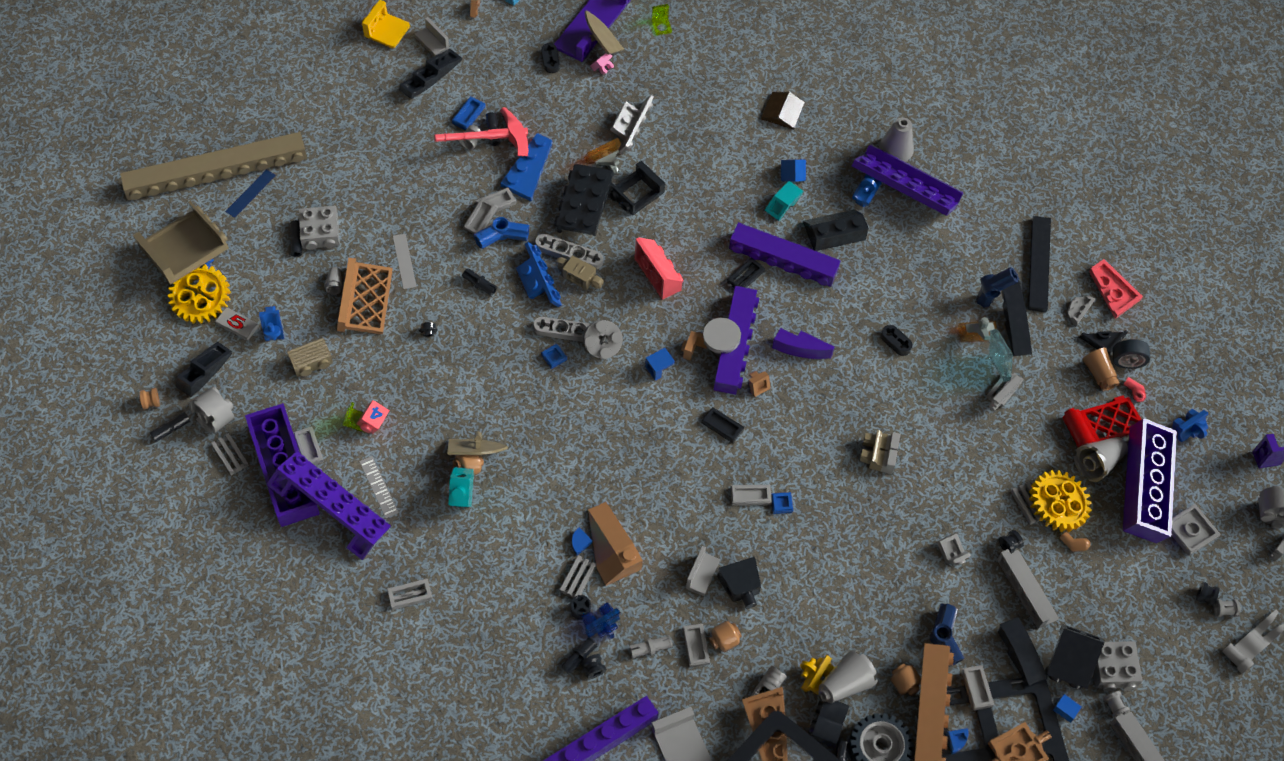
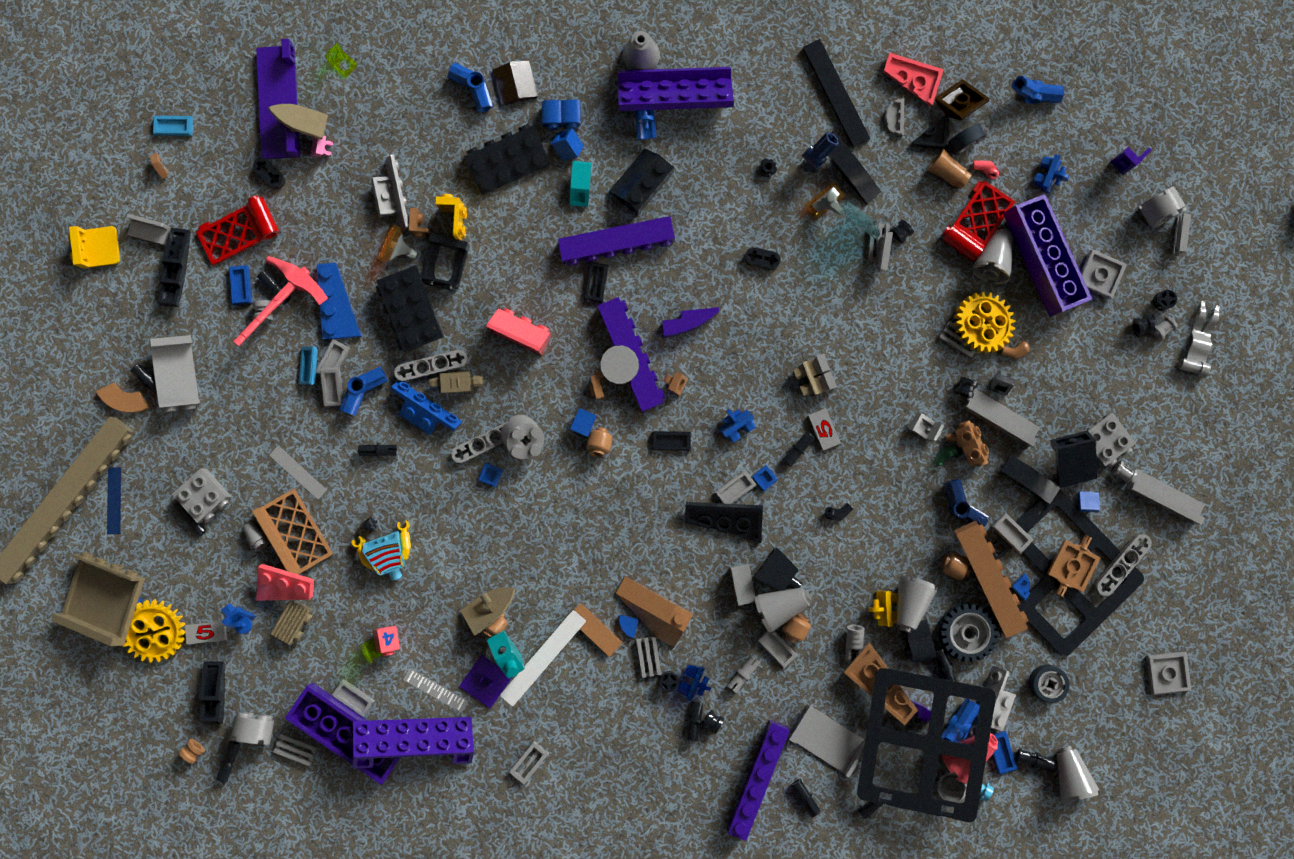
camera: 30 degrees left, 25 degrees up
none -> medium nougat tile [96,383,149,413]
none -> black pin [130,363,158,399]
none -> light grey panel [150,335,200,413]
none -> red piece [196,196,280,266]
none -> coral wing [256,564,314,601]
none -> dark azure tile [299,346,318,385]
none -> torso [351,520,411,581]
none -> medium nougat bracket [409,208,431,238]
none -> yellow bracket [435,194,467,240]
none -> blue piece [447,62,493,112]
none -> dark purple piece [459,654,512,709]
none -> black bracket [464,124,551,195]
none -> white sticker [500,610,586,706]
none -> blue brick [542,100,581,130]
none -> medium nougat tile [574,603,623,657]
none -> medium nougat head [586,427,613,457]
none -> black wing [685,502,763,543]
none -> blue hips [718,409,756,443]
none -> light grey cone [755,587,812,632]
none -> black plate [758,159,777,177]
none -> black axle [782,432,815,467]
none -> light grey tile [808,408,841,451]
none -> black arm [825,503,854,521]
none -> black wheel [890,219,914,243]
none -> clear green arm [934,445,962,467]
none -> dark brown slope [935,79,990,120]
none -> medium nougat brick [946,420,989,467]
none -> black tile [989,370,1015,396]
none -> blue piece [1012,75,1064,104]
none -> black wheel [1153,289,1178,311]

